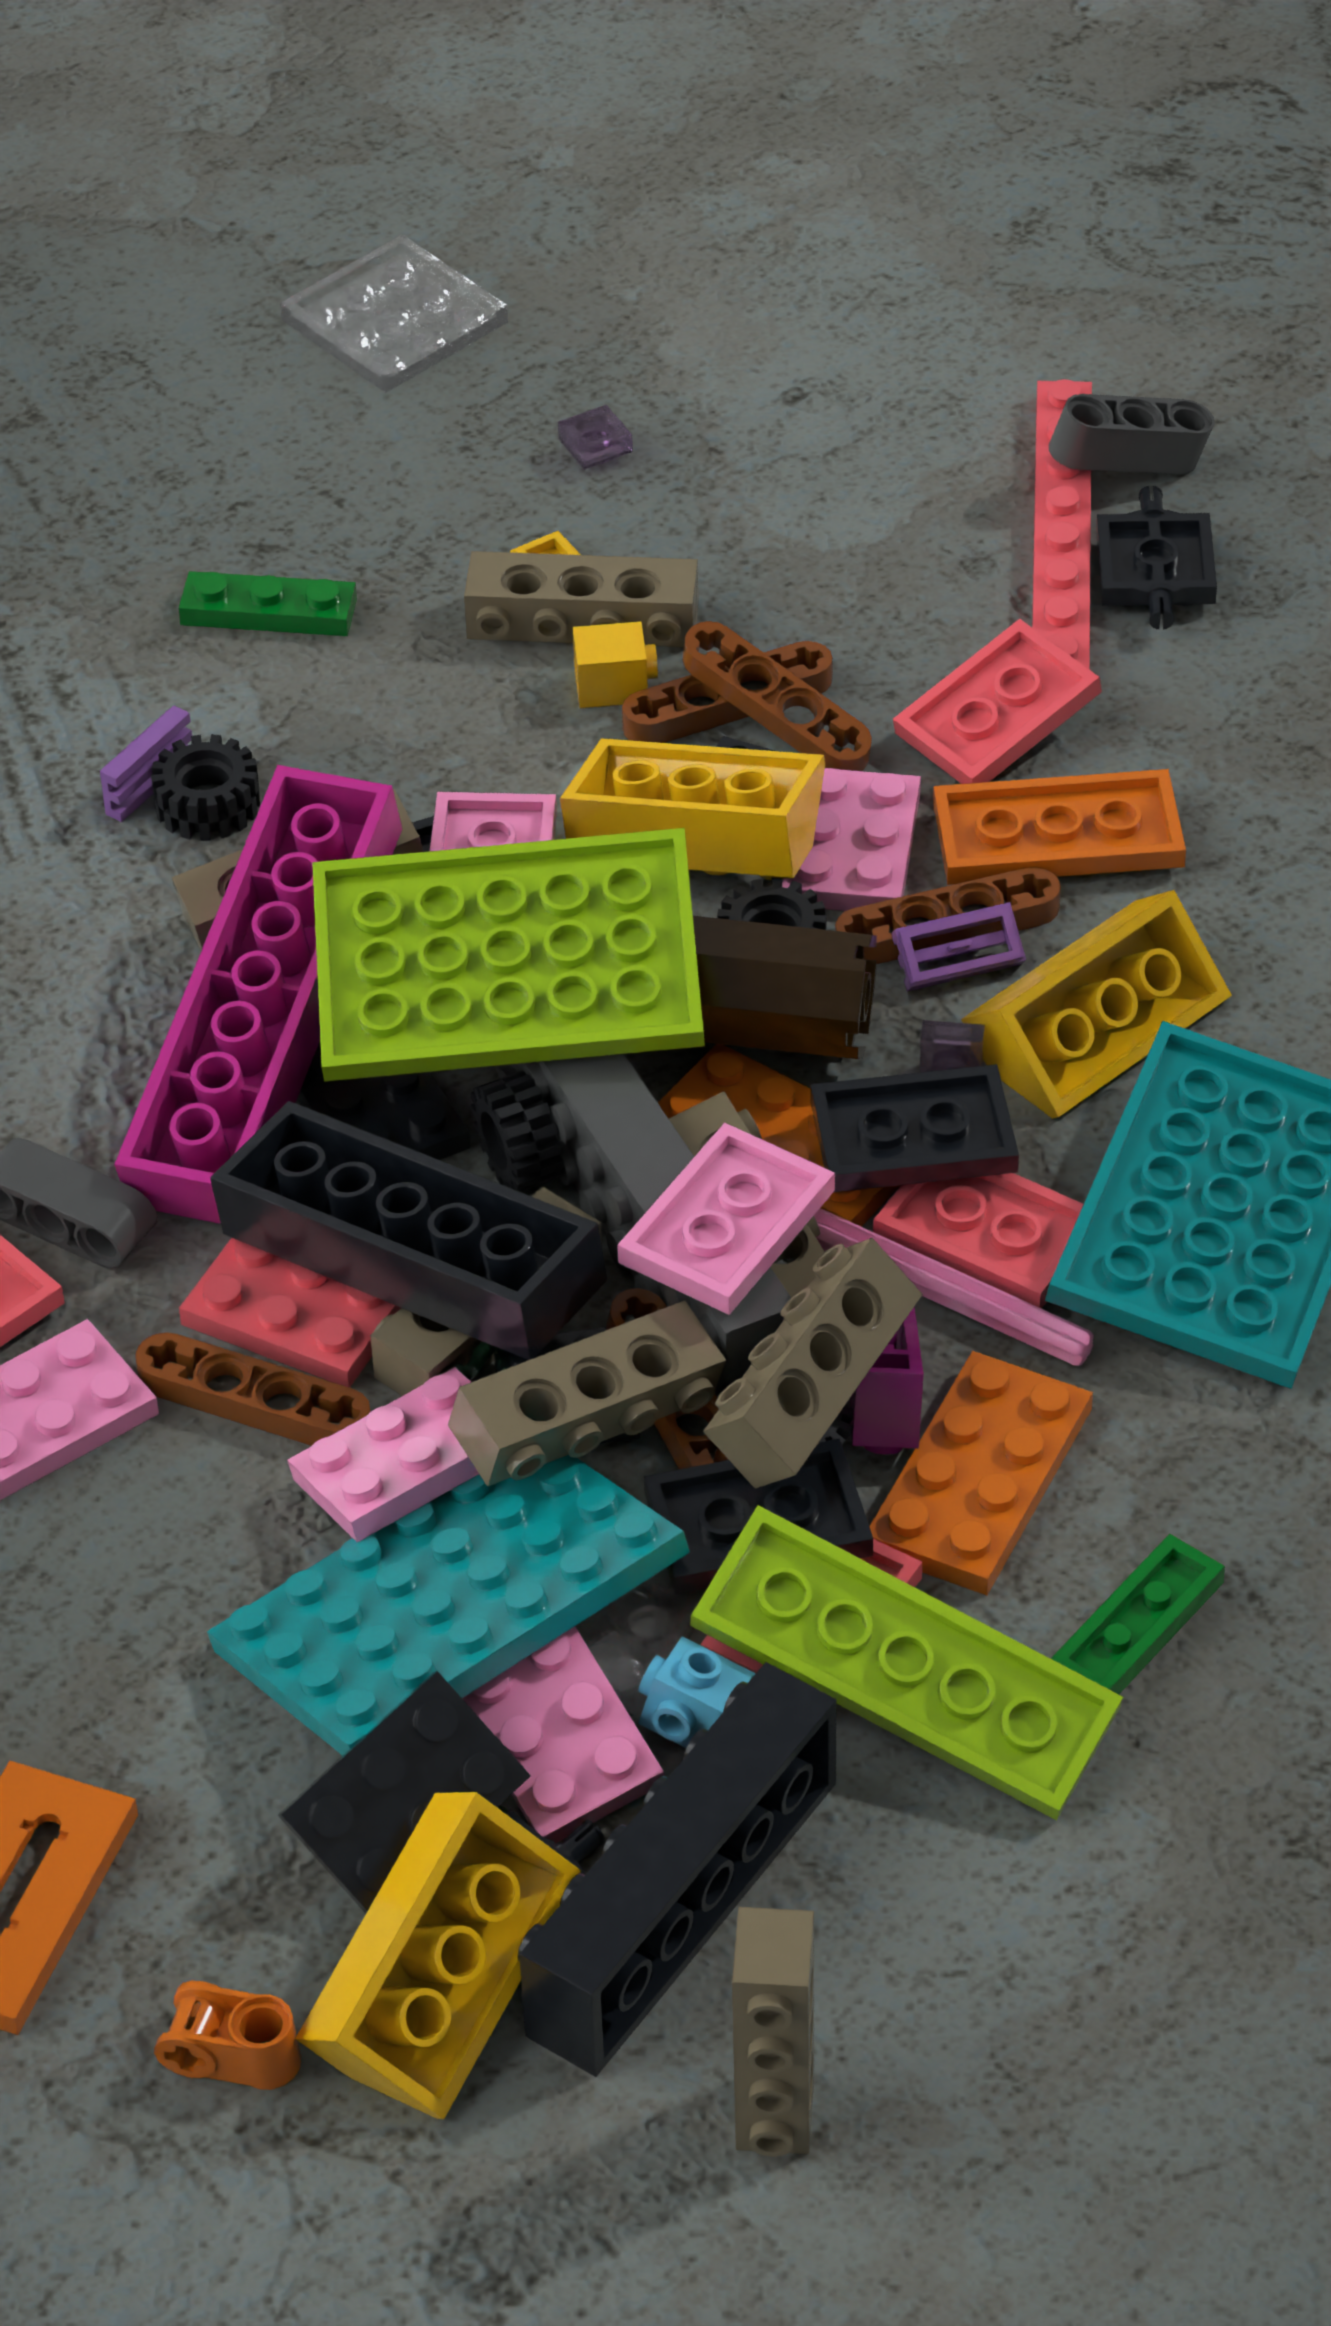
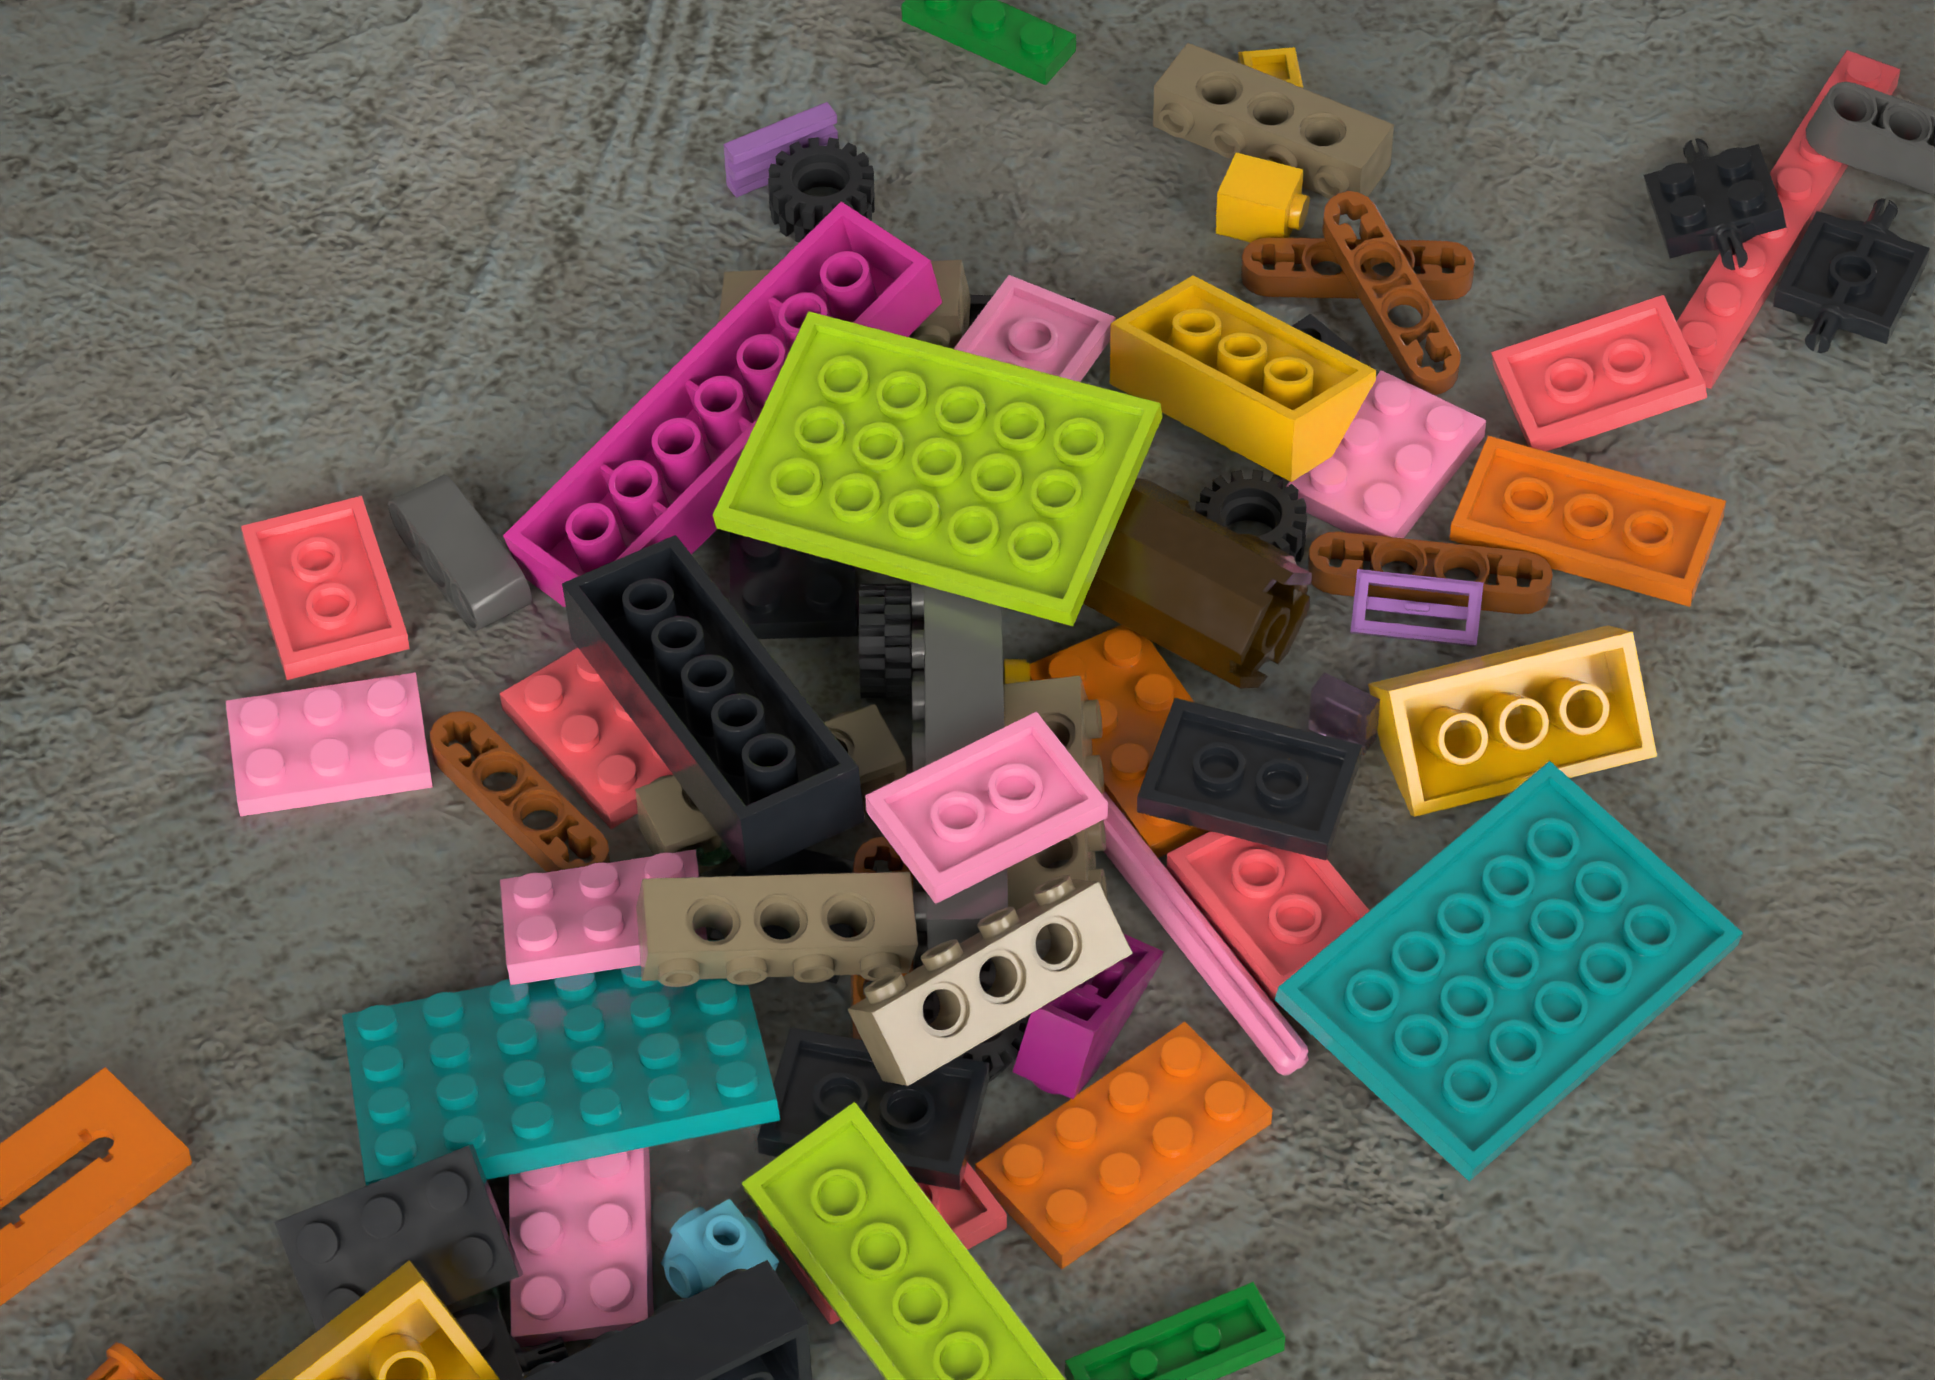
camera: 25 degrees right, 5 degrees up
none -> black plate [1644,138,1787,270]

